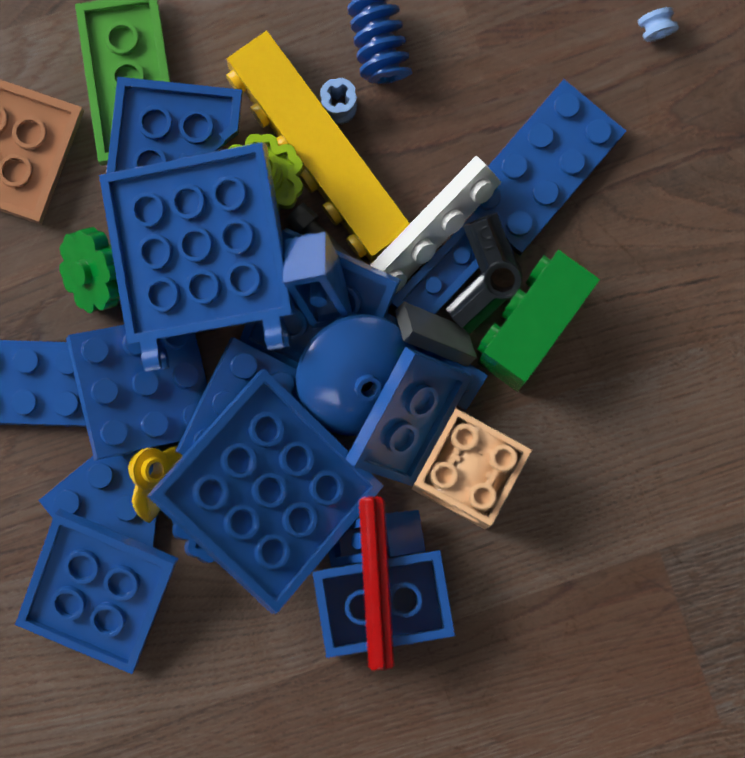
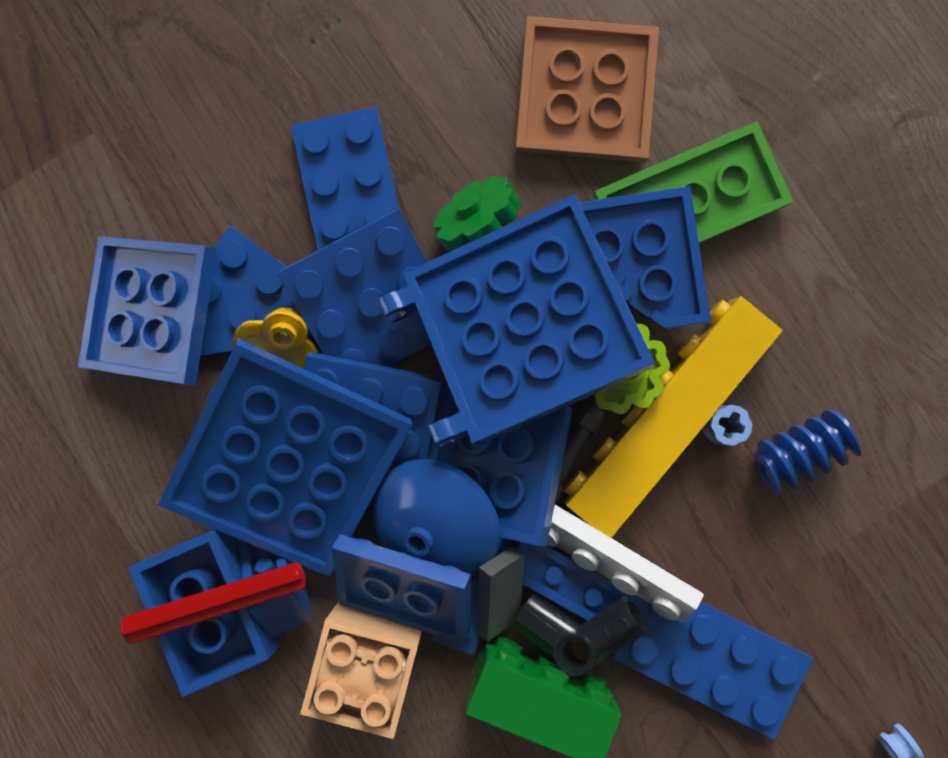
camera: 85 degrees right, 5 degrees up
blue slope [283,232,353,328] -> none

